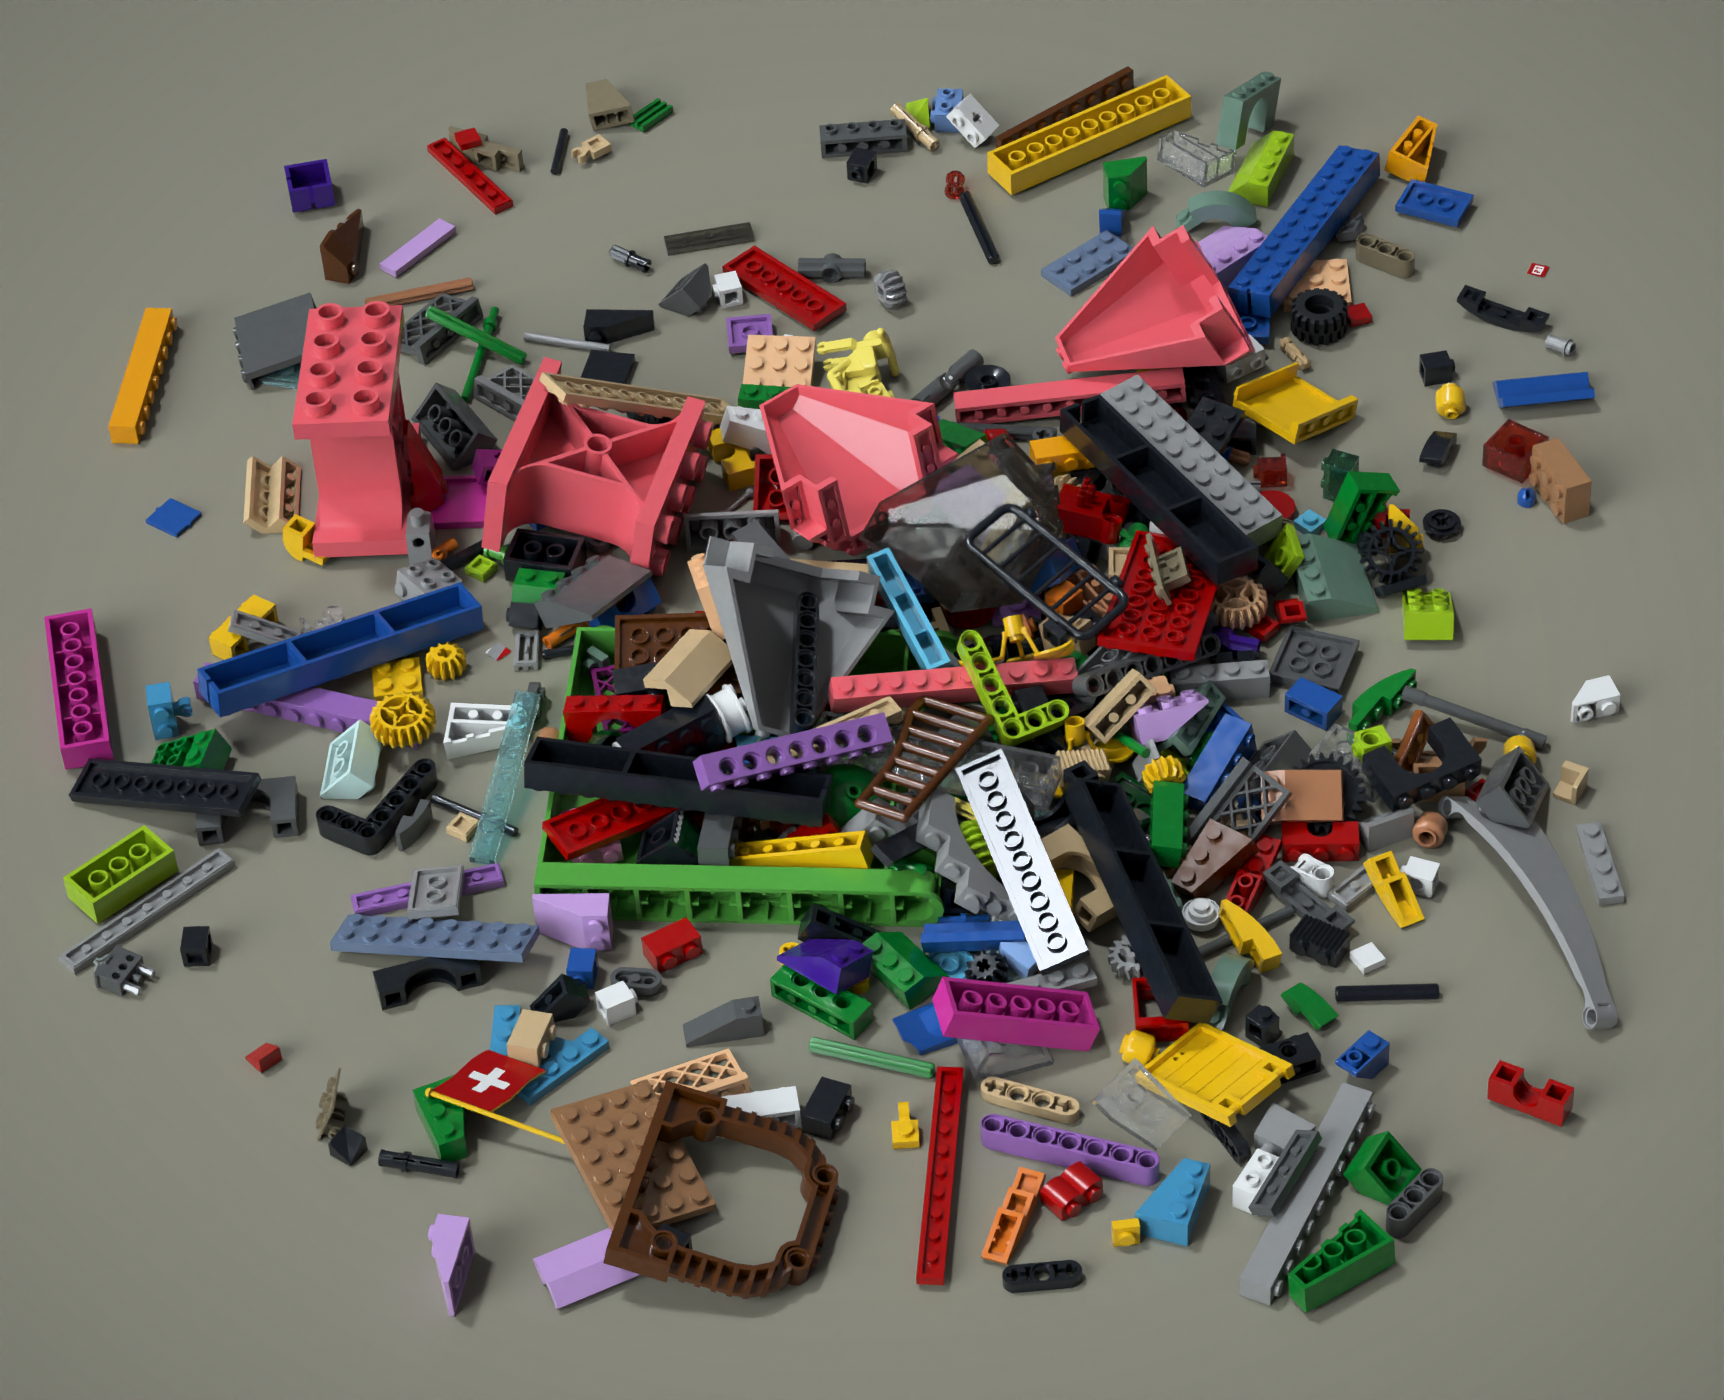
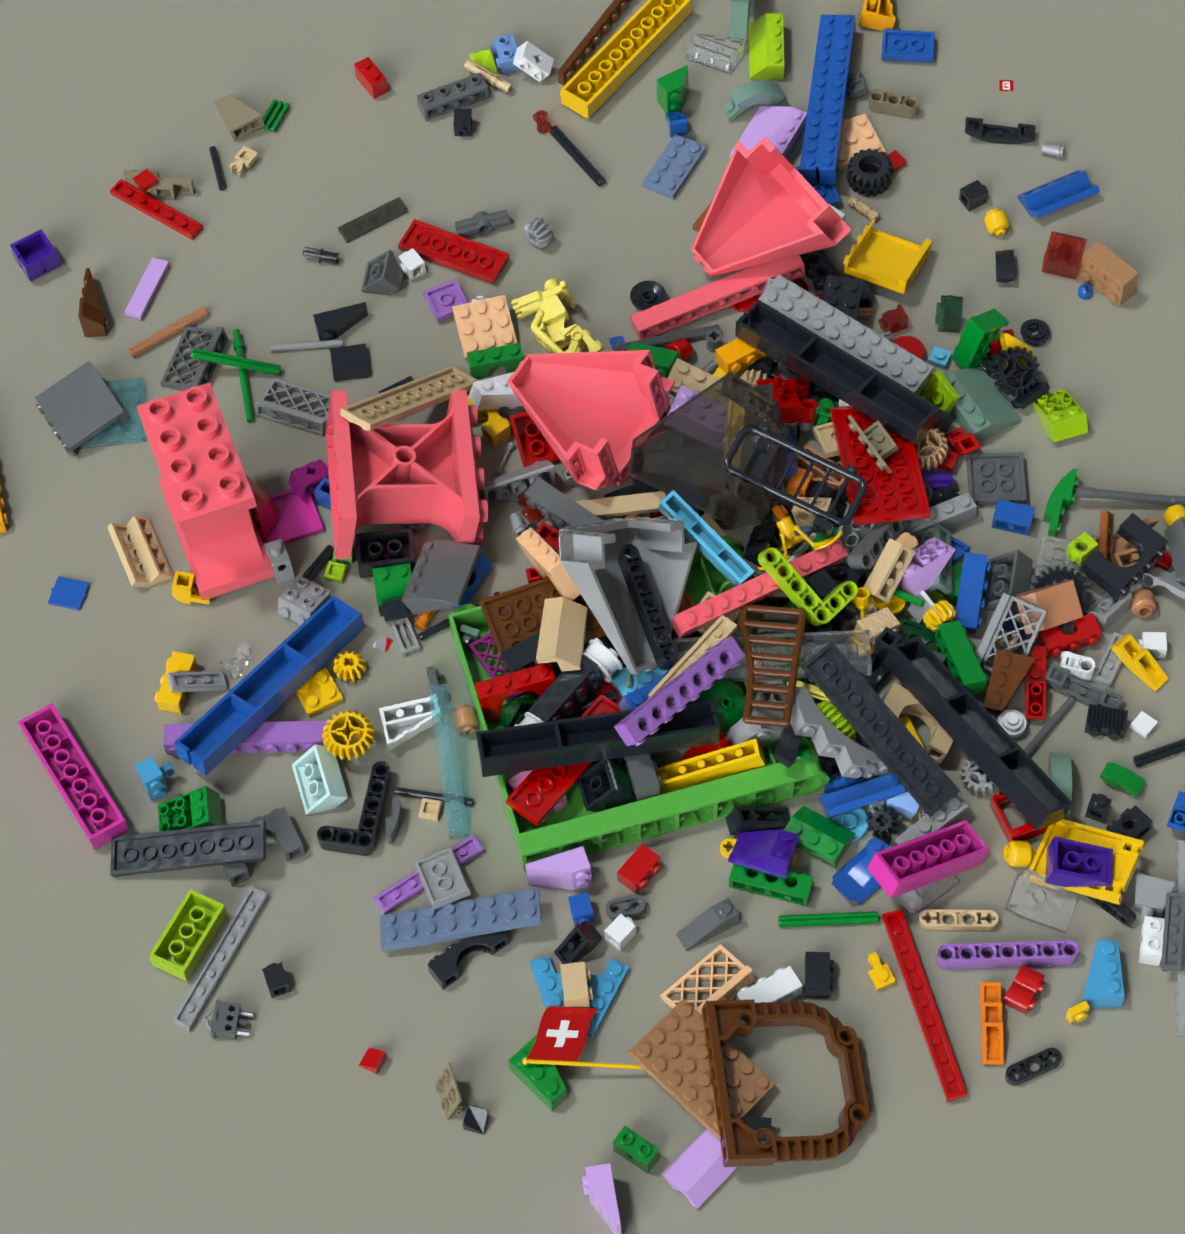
camera: 20 degrees left, 15 degrees up
black pin [378,1149,460,1179] -> none
dark grey slope [411,383,498,470] -> none
orange arm [432,537,459,561] -> none
dark grey piece [911,349,984,405] -> none
yellow slope [1218,899,1282,973] -> none
none -> red brick [354,57,388,99]
none -> green brick [613,1126,660,1174]
none -> dark purple slope [1045,836,1113,887]

